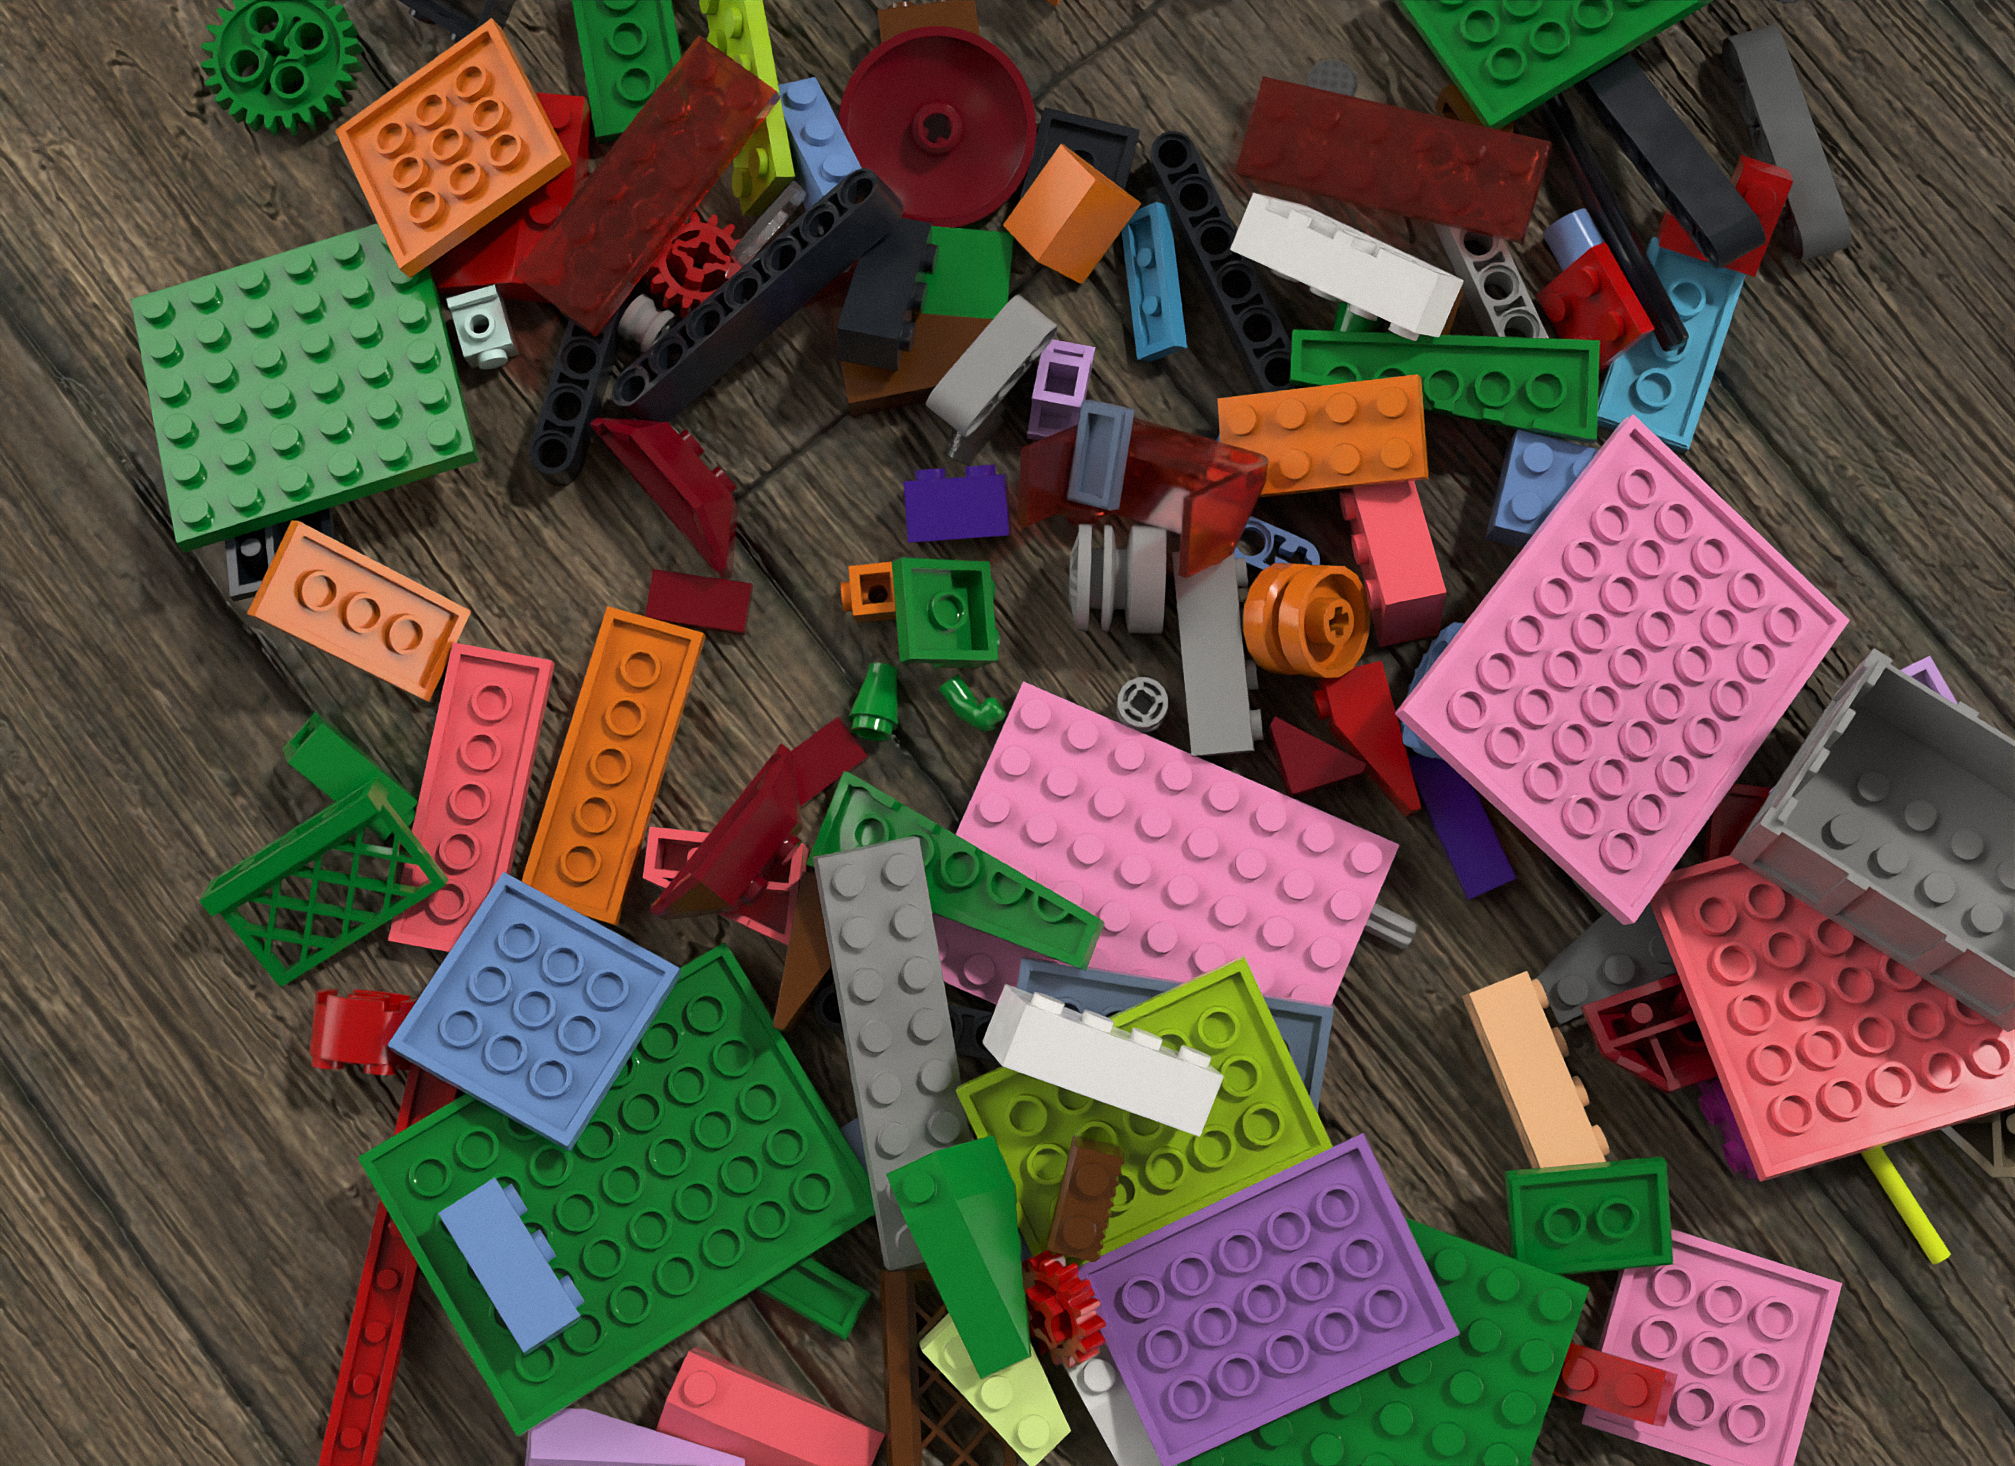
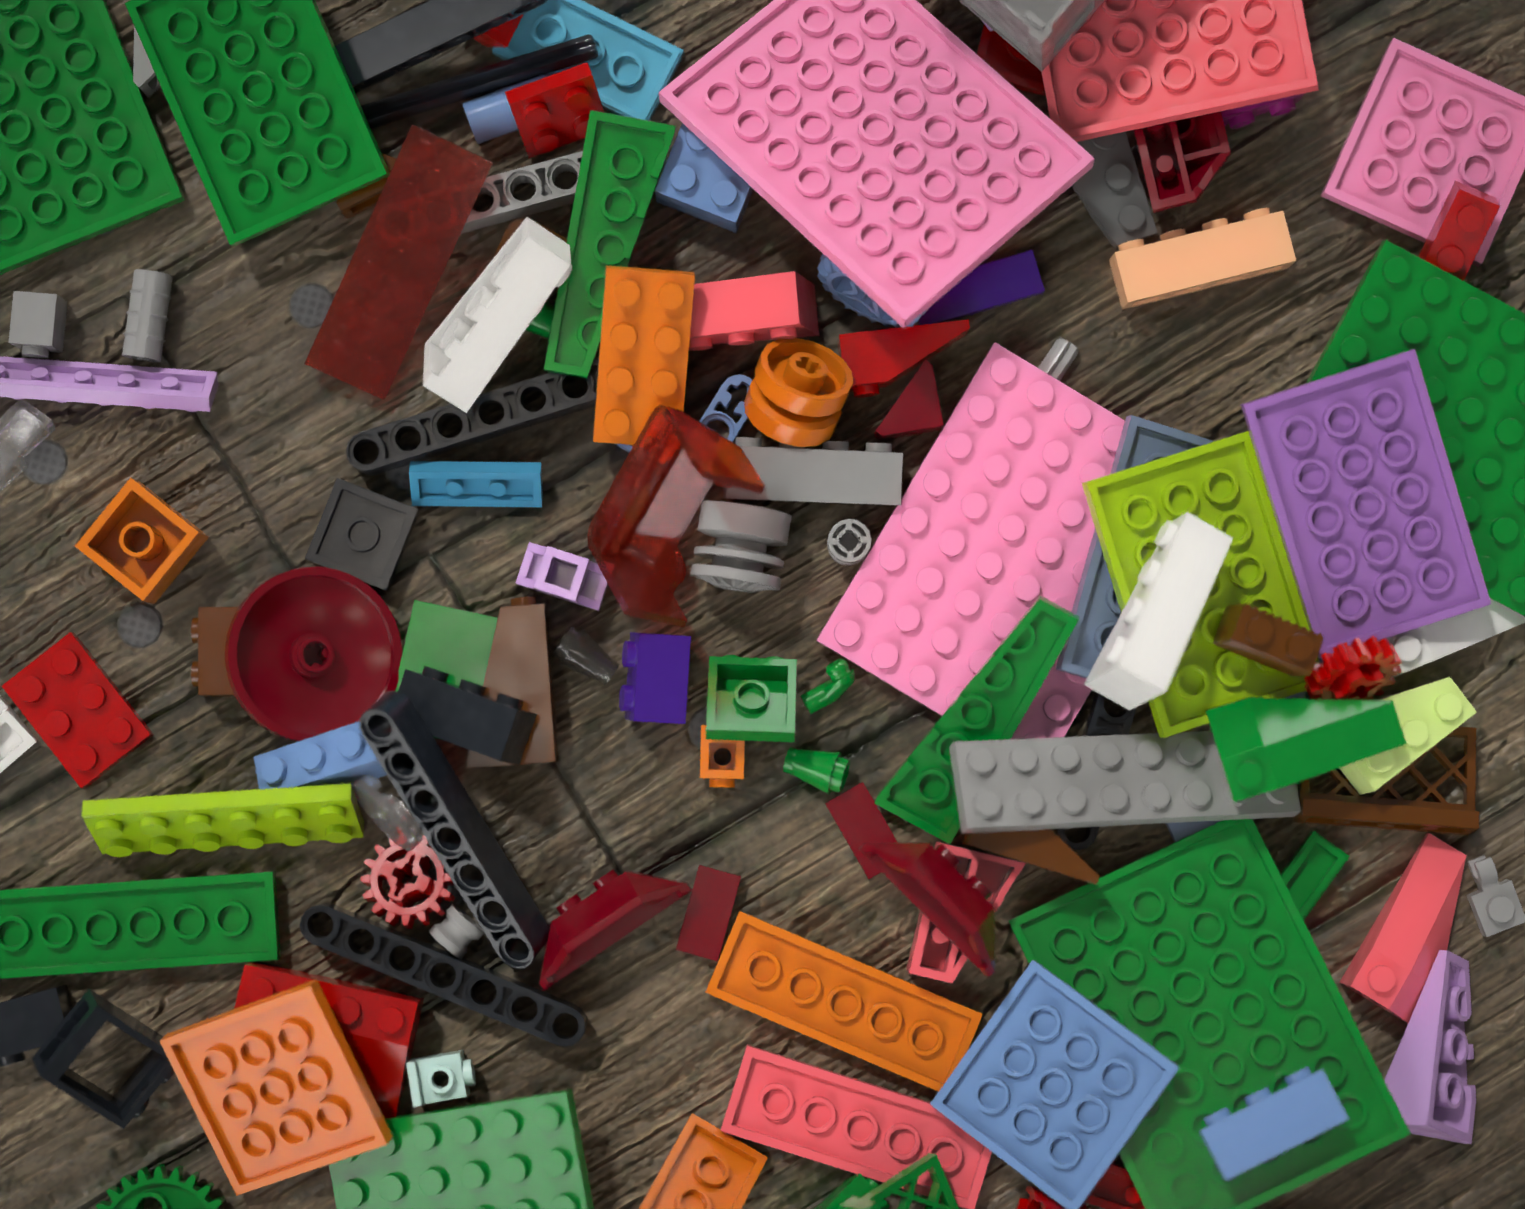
camera: 90 degrees left, 5 degrees up
clear red plate [514,35,780,337] -> none
light grey beam [926,294,1059,437] -> none
orange slope [1003,144,1141,284] -> none
sand blue tile [1067,400,1135,510] -> none
green tile [1504,1157,1673,1275] -> none

